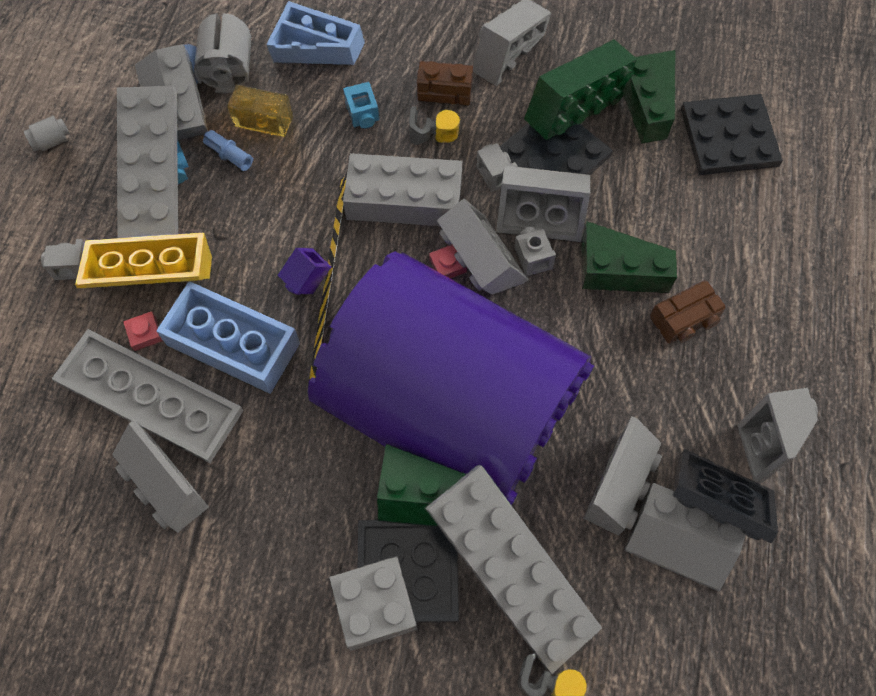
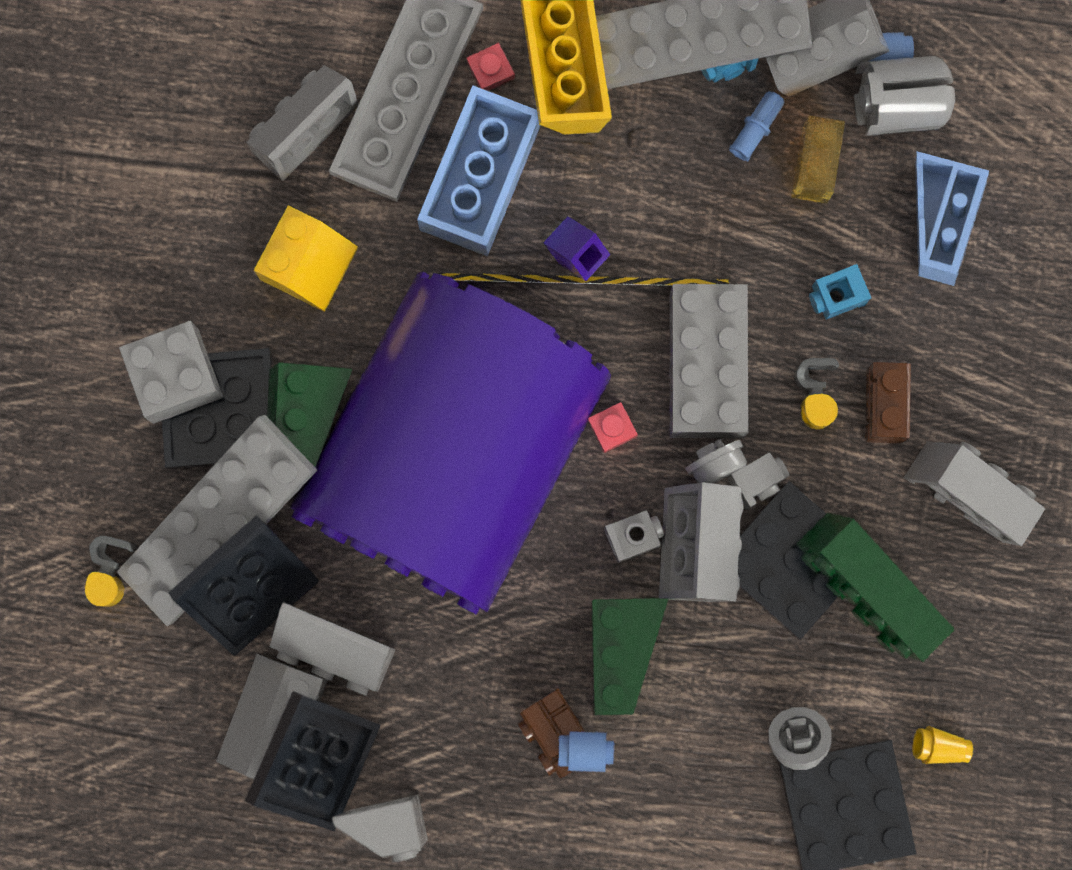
camera: 85 degrees right, 15 degrees up
light grey slope [437,199,529,295] -> none
dark green wedge [623,50,675,144] -> none
none -> black plate [168,515,319,656]
none -> yellow slope [254,205,358,312]
none -> medium blue brick [558,731,614,772]
none -> light grey piece [685,439,747,484]
none -> light grey piece [769,707,831,770]
none -> yellow cone [912,726,973,764]

